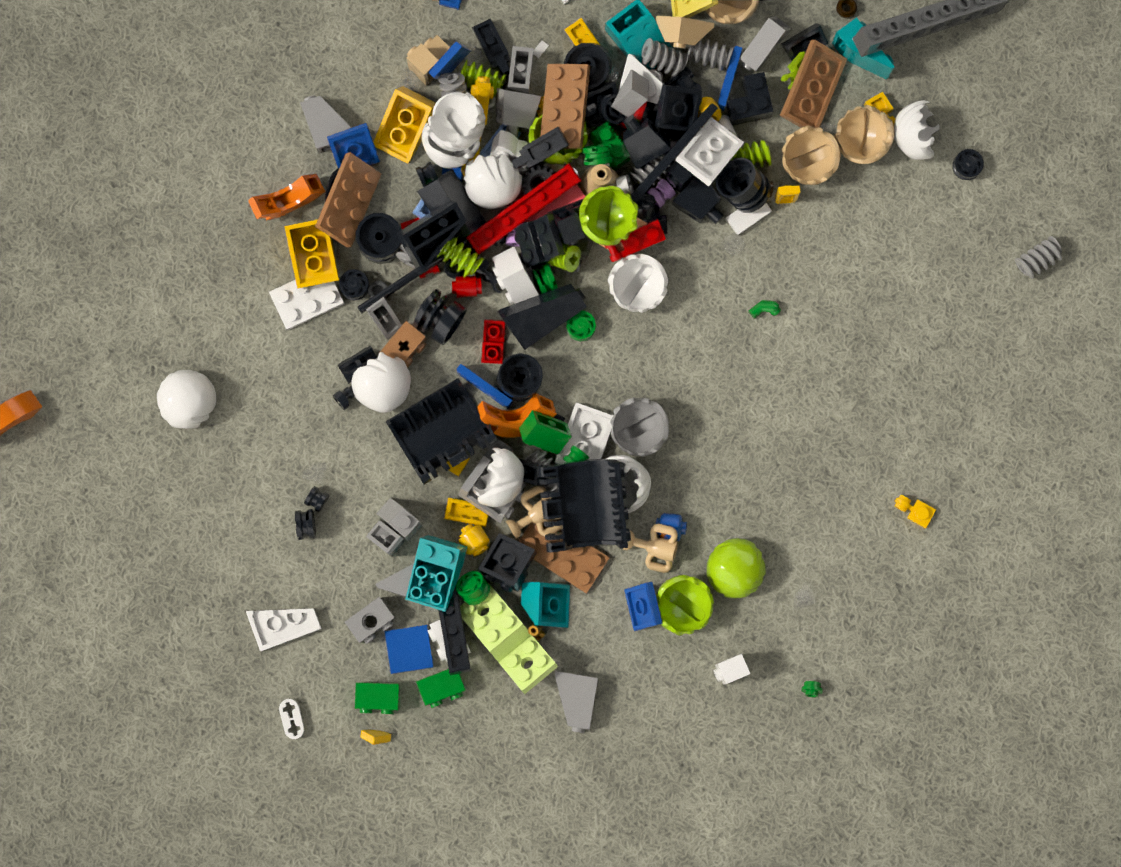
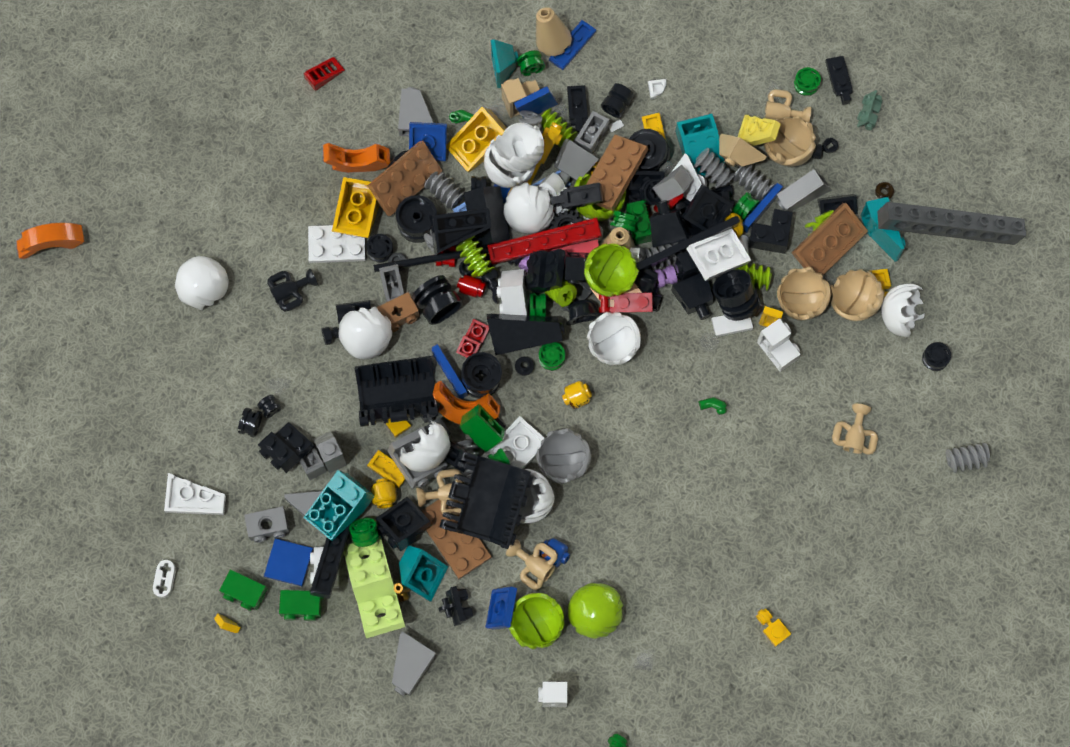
camera: 25 degrees right, 10 degrees down
none -> black plate [258,422,315,473]
none -> black piece [267,269,318,312]
none -> red slope [303,57,345,91]
none -> light grey piece [424,171,464,210]
none -> black hips [438,586,473,626]
none -> green arm [449,110,474,124]
none -> teal slope [490,39,518,88]
none -> black plate [515,357,534,376]
none -> green wheel [517,50,545,76]
none -> yellow head [562,381,592,409]
none -> black piece [566,300,603,325]
none -> black wheel [601,83,634,118]
none -> green wheel [732,192,760,222]
none -> white brick [757,319,801,372]
none -> tan piece [832,403,878,455]

